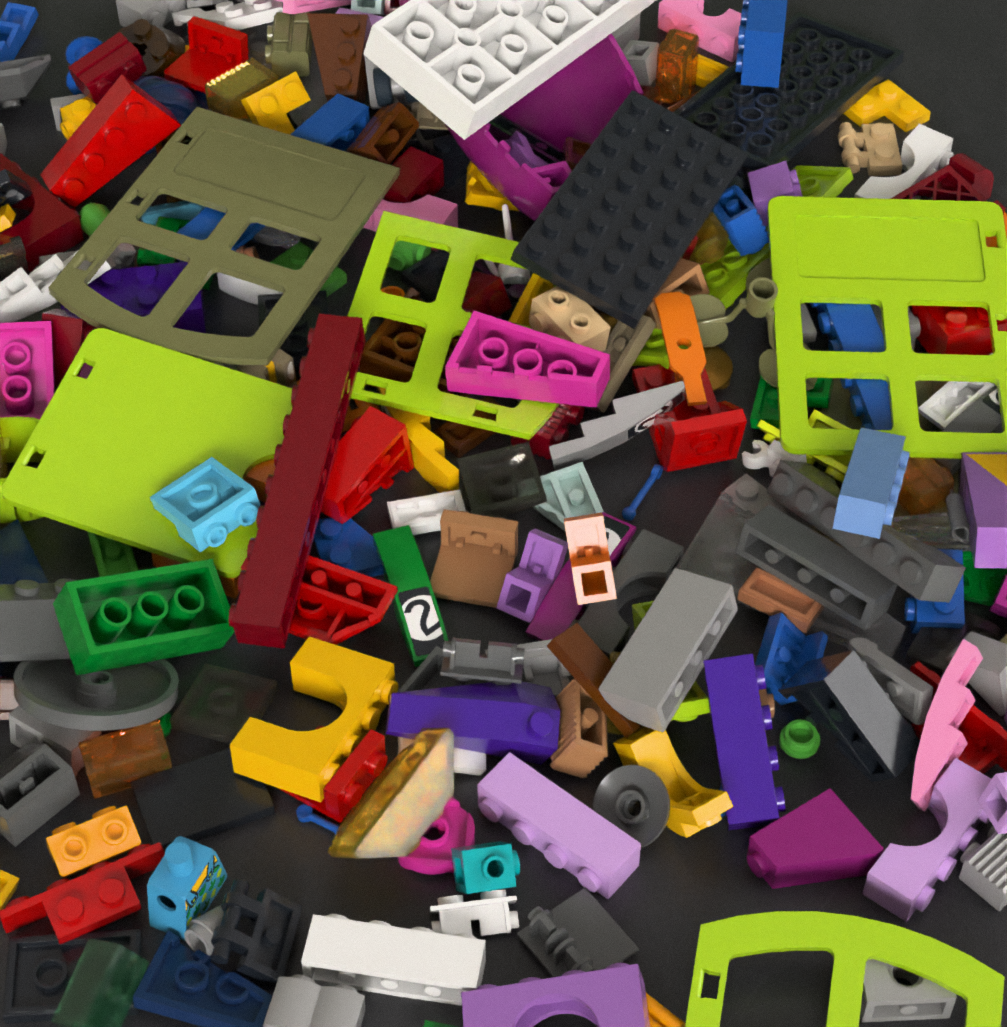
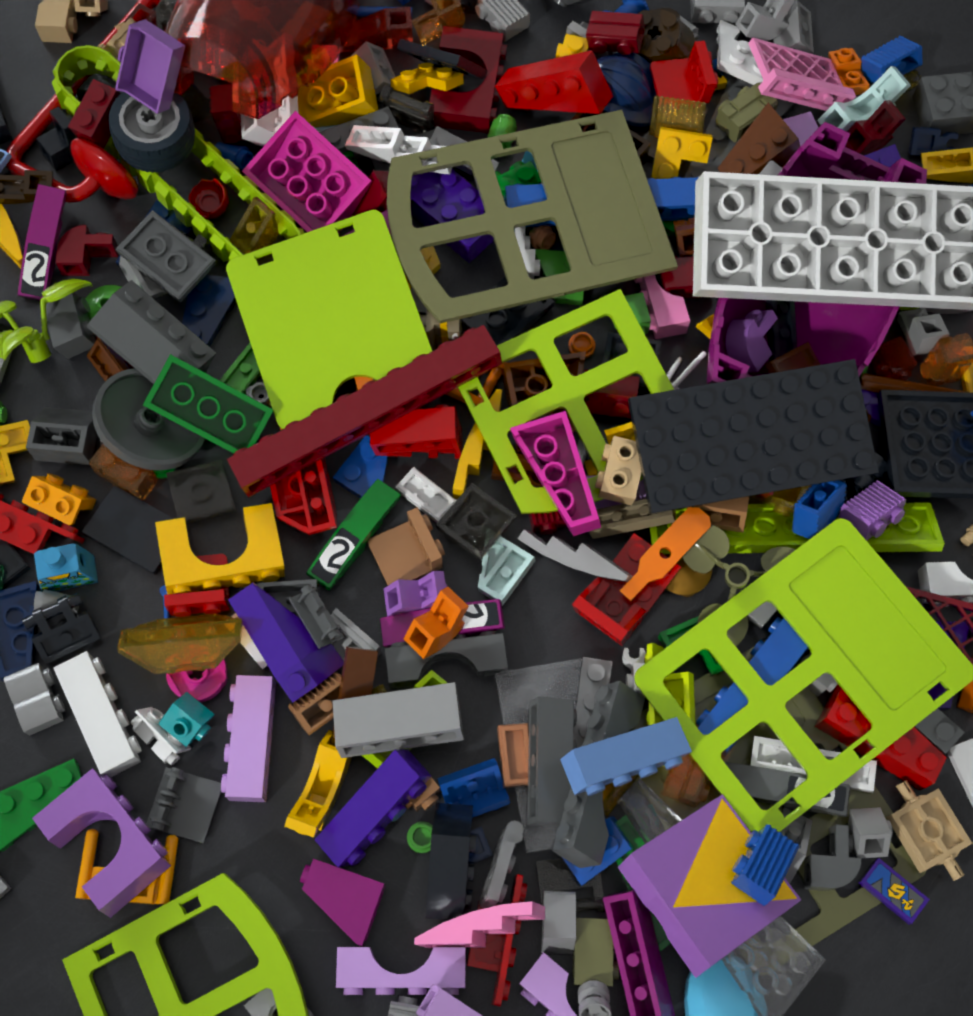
camera: 50 degrees right, 20 degrees up
medium azure plate [150,457,261,552] -> none
dark grey dish [593,765,670,848] -> none
blue hinge [622,464,663,521] -> none
light grey piece [946,489,969,544] -> none

